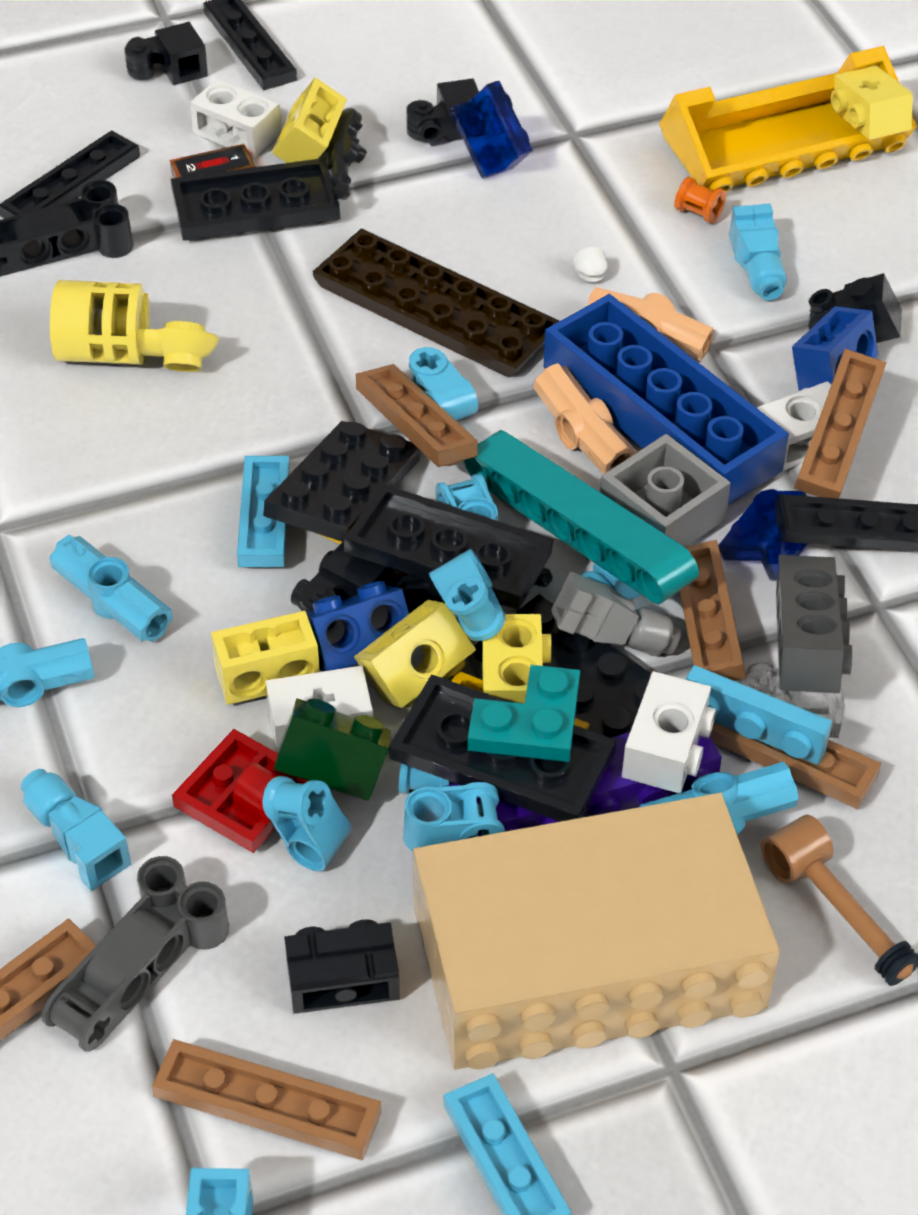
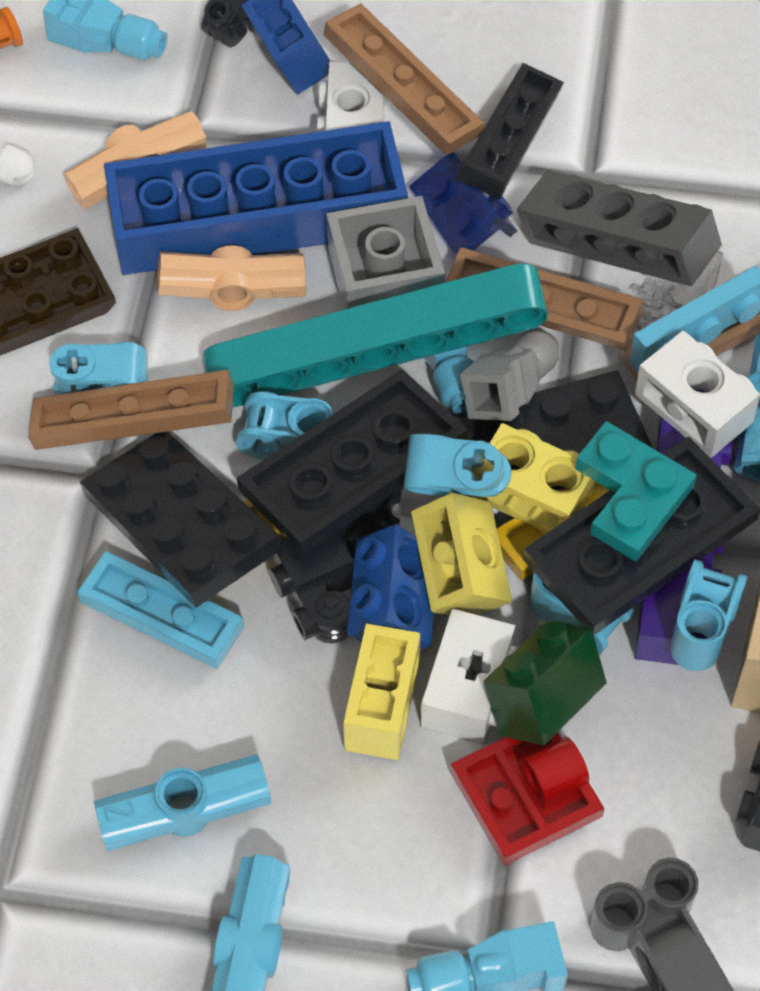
camera: 60 degrees left, 10 degrees up
medium azure piece [263,776,352,871] -> none

